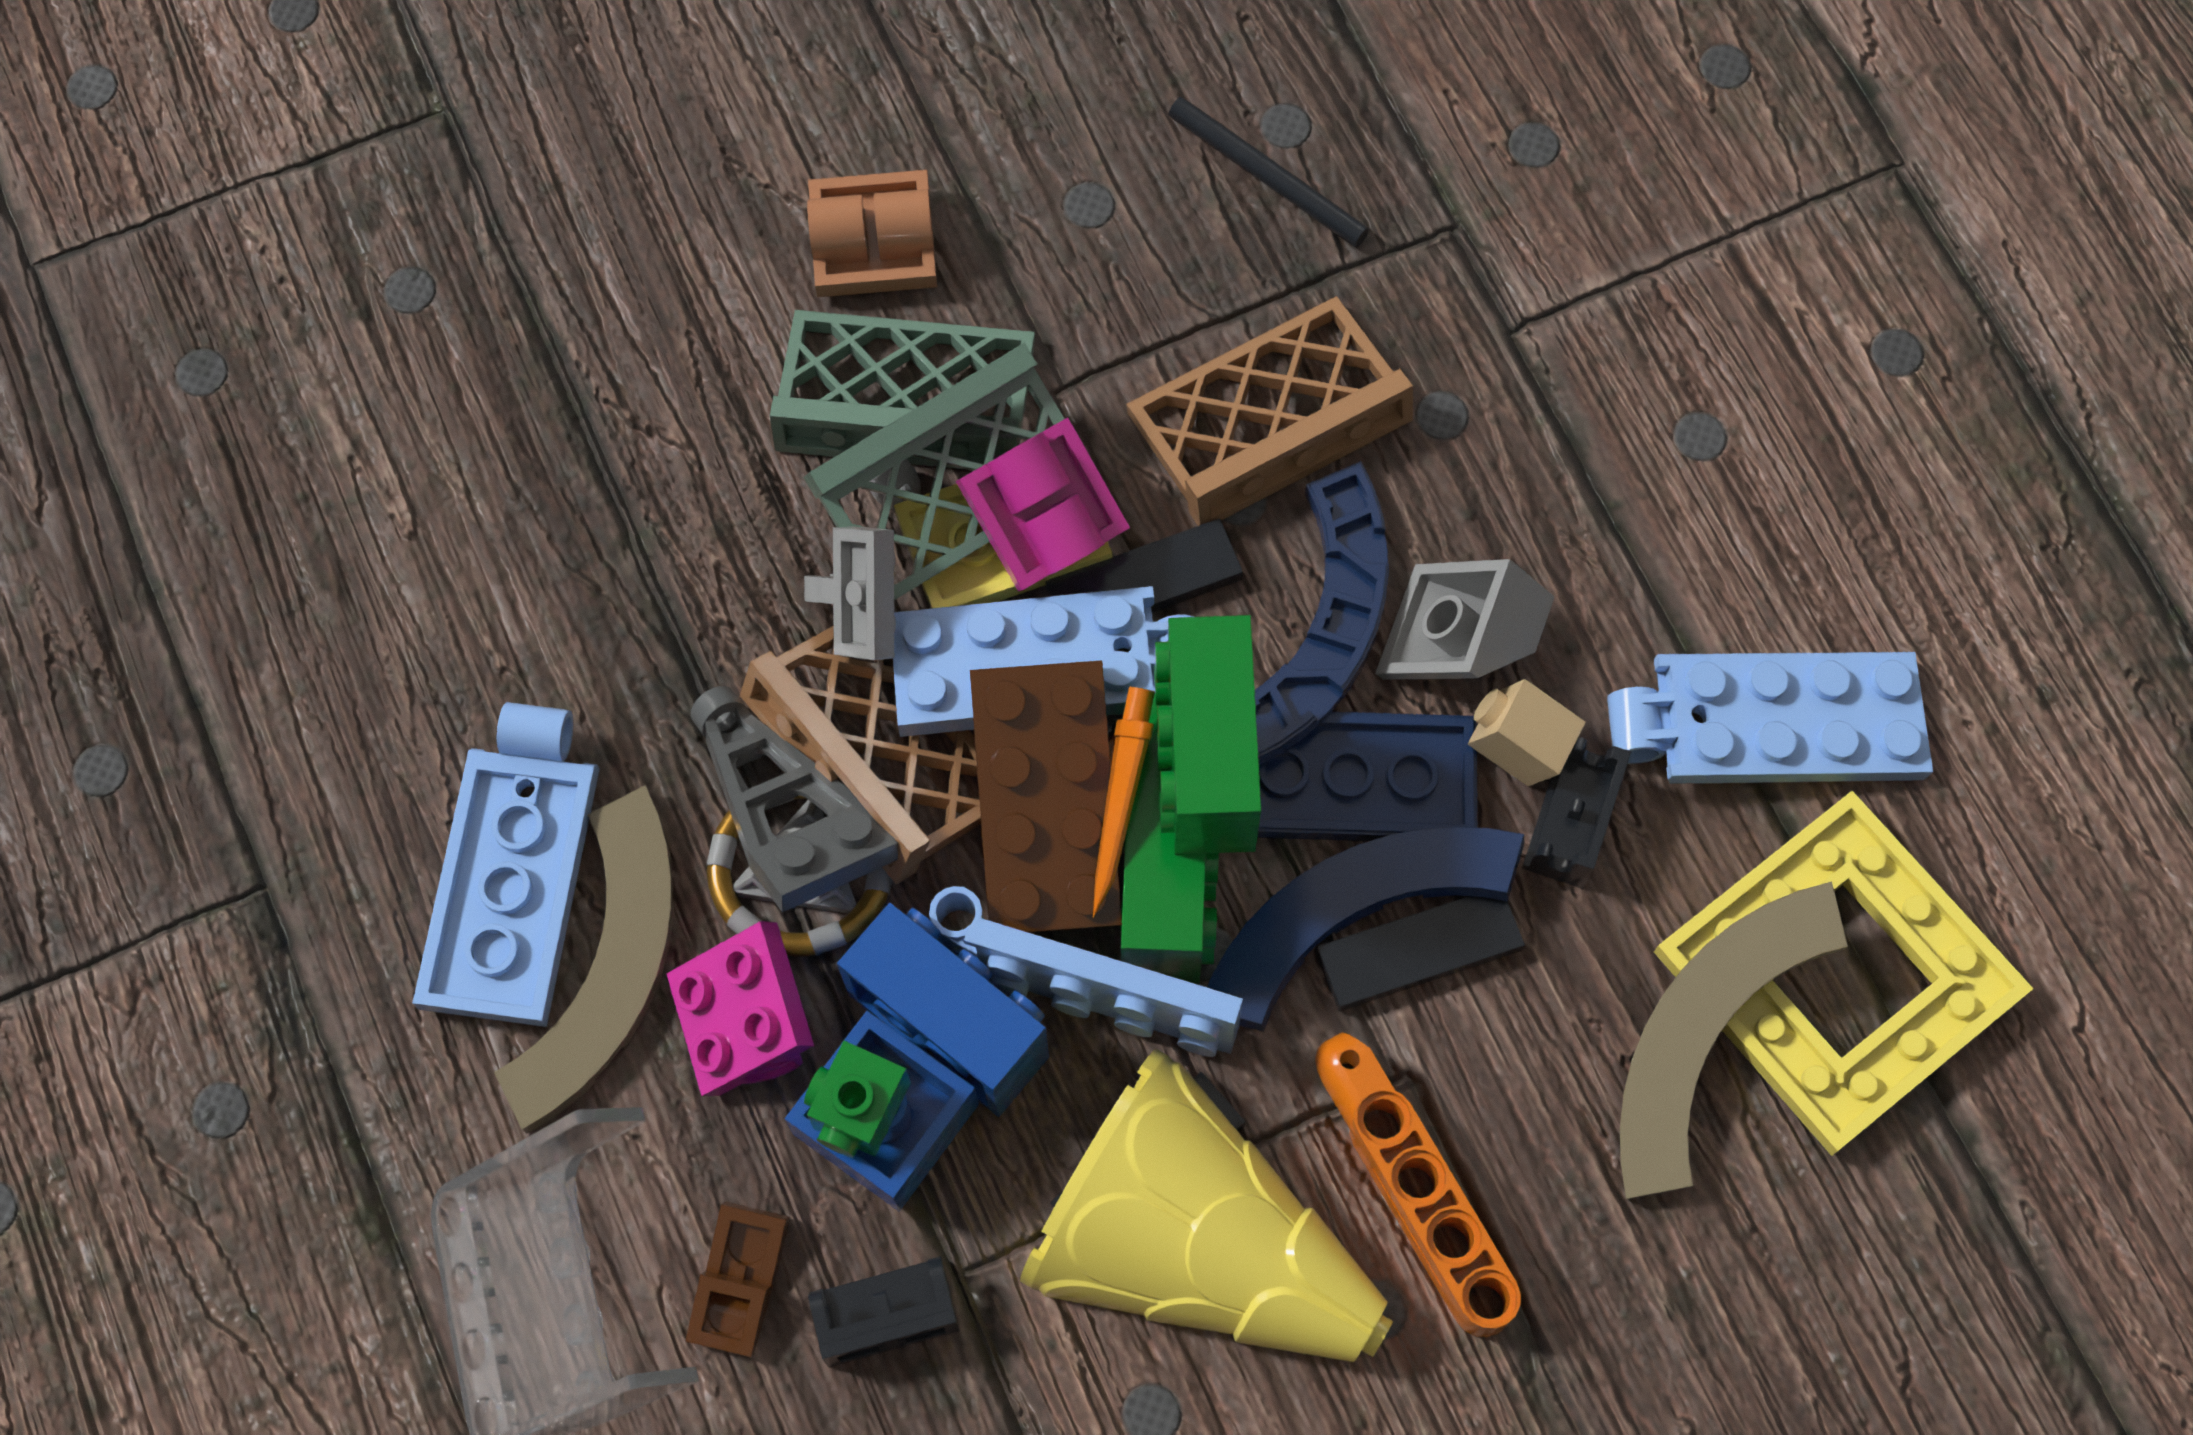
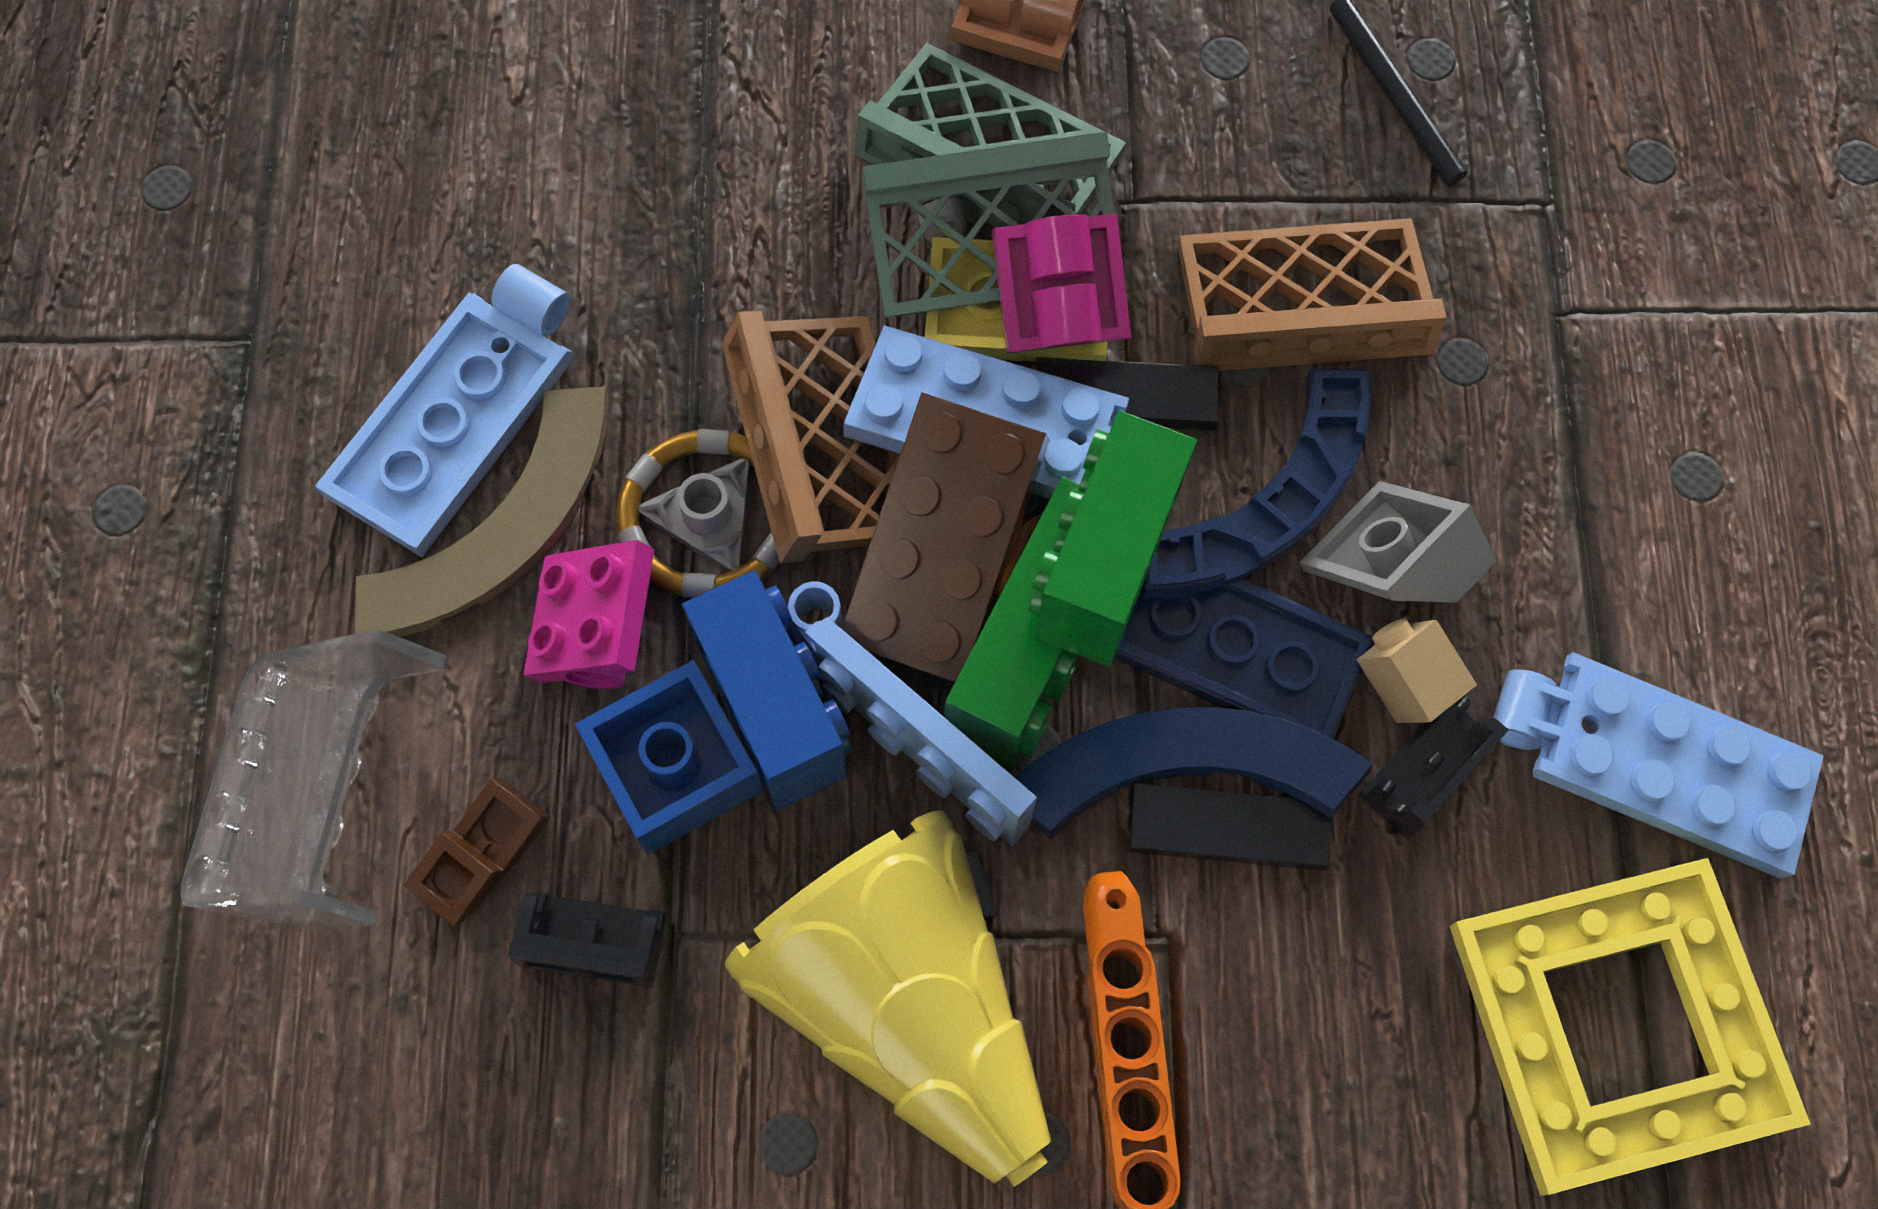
camera: 20 degrees right, 0 degrees up
dark grey plate [691,686,898,913] -> none
light grey plate [804,526,896,660] -> none
green brick [804,1040,911,1158] -> none
orange bar [1093,687,1155,917] -> none
dark tan tile [1620,881,1848,1200] -> none

